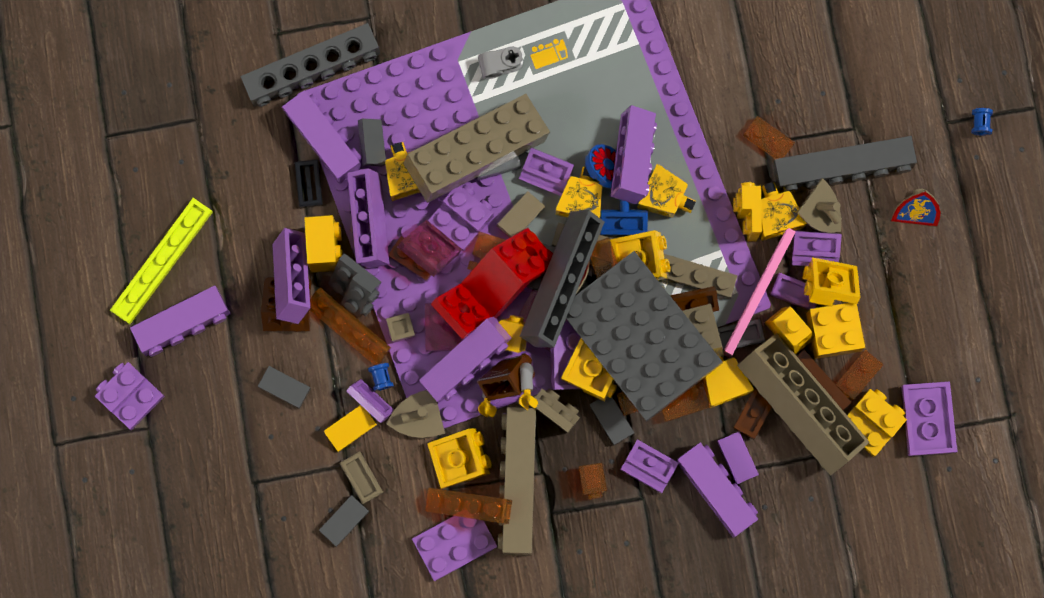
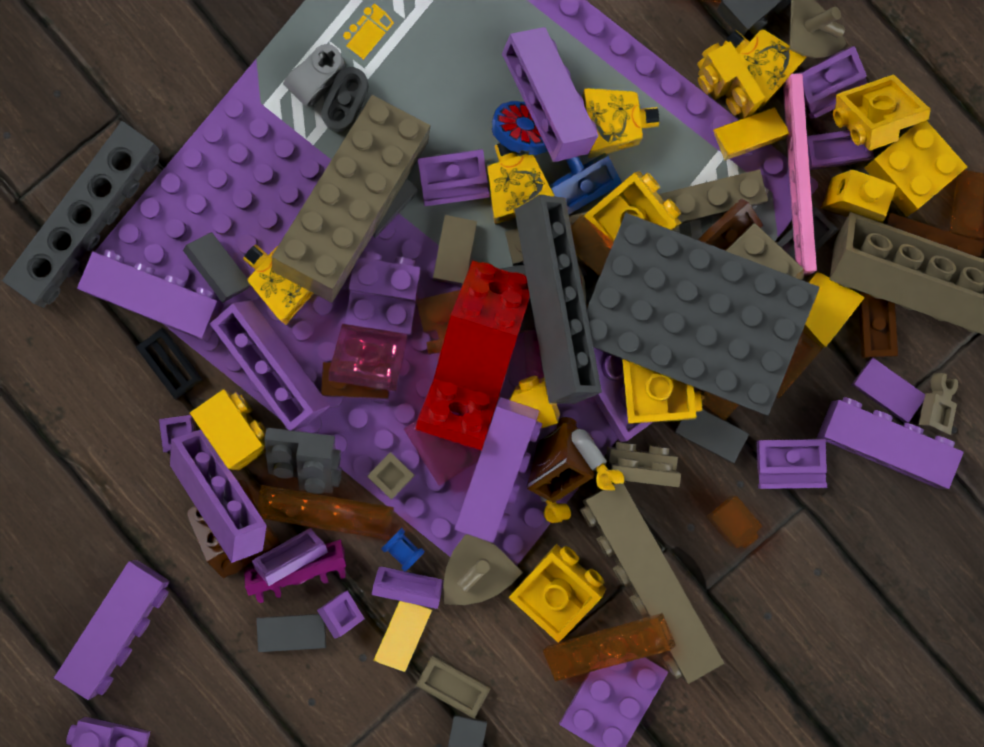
camera: 35 degrees left, 5 degrees up
neon yellow tile [110,198,213,324] -> none
none -> medium lavender tile [159,415,196,453]
none -> magenta plate [245,539,346,603]
none -> medium lavender tile [252,528,328,586]
none -> medium lavender plate [317,590,365,639]
none -> dark grey plate [321,67,369,132]
none -> yellow slope [713,107,790,161]
none -> dark tan plate [919,373,958,435]

